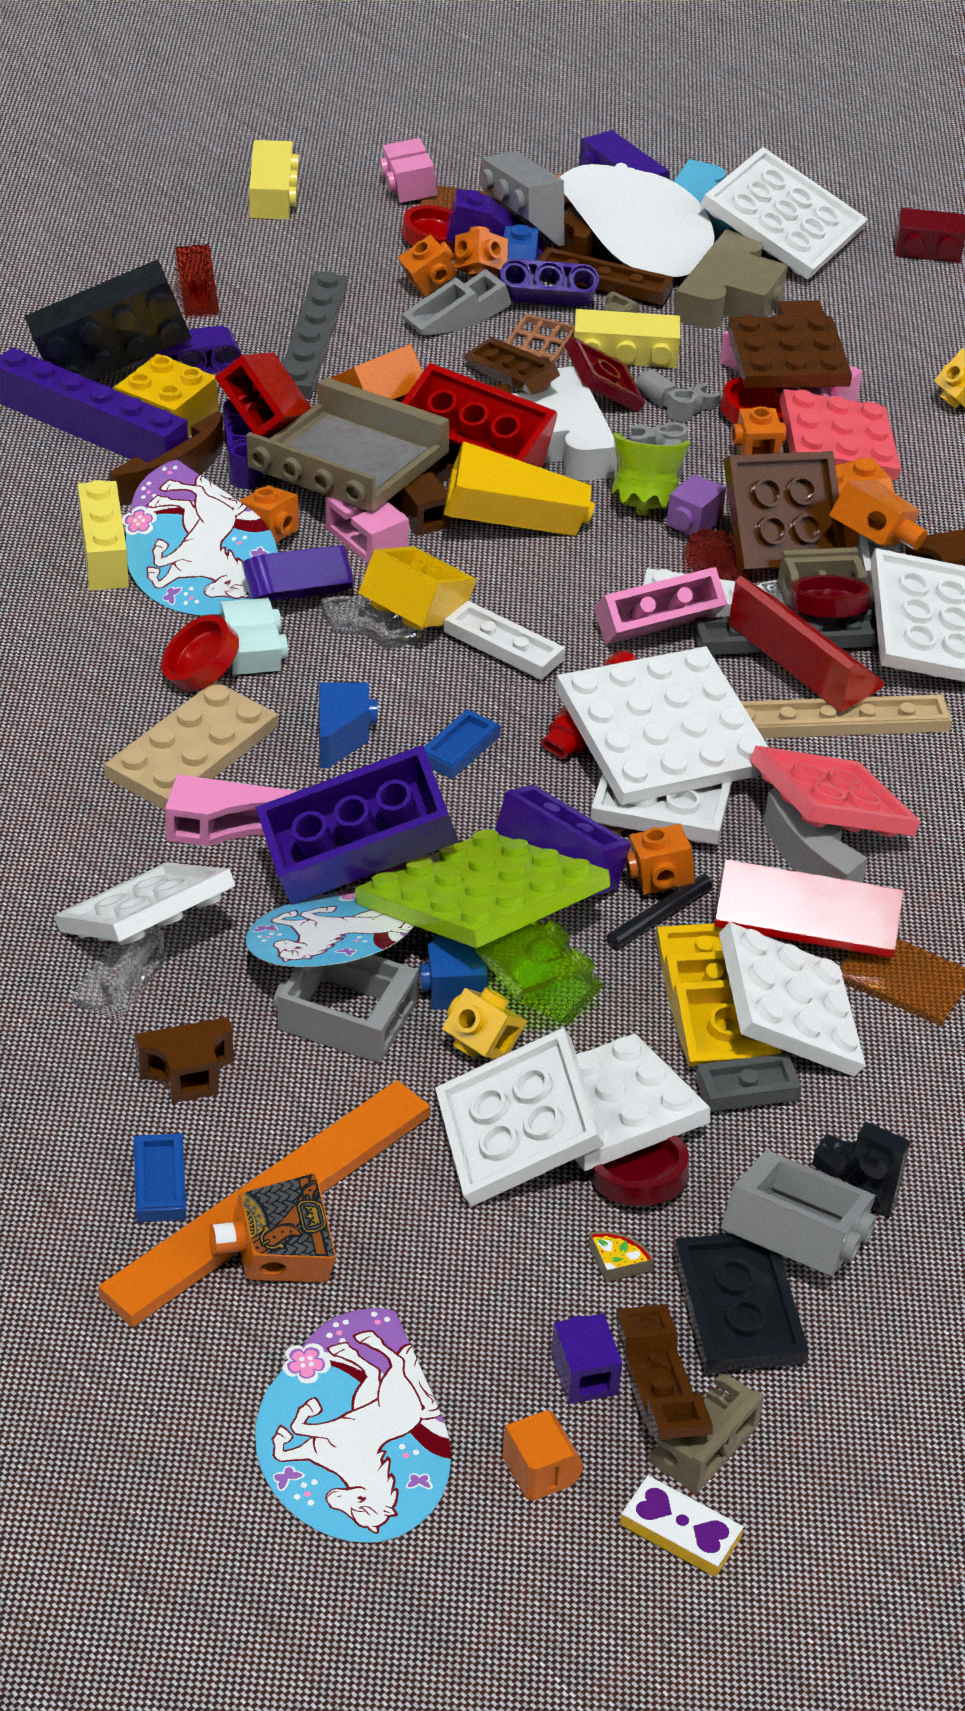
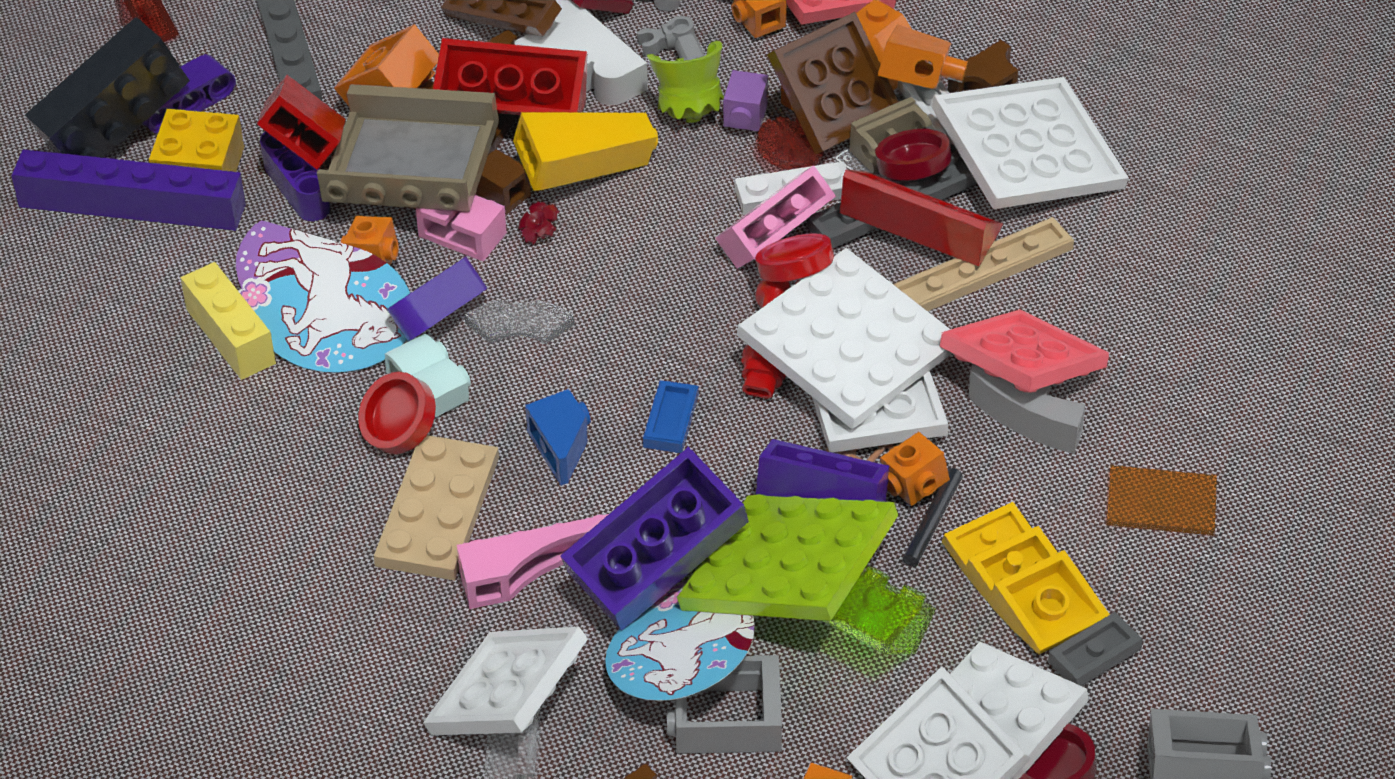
camera: 20 degrees left, 5 degrees up
reddish brown slope [109,411,223,506] -> none
yellow brick [358,546,477,630] -> none
blue slope [419,935,488,1010] -> none
yellow brick [442,987,527,1059] -> none
white plate [444,601,565,680] -> none
slope [714,859,903,958] -> none
white plate [719,922,865,1077] -> none
black hinge [812,1122,910,1219] -> none
none -> dark red plant [518,201,560,245]
none -> red piece [755,234,835,282]

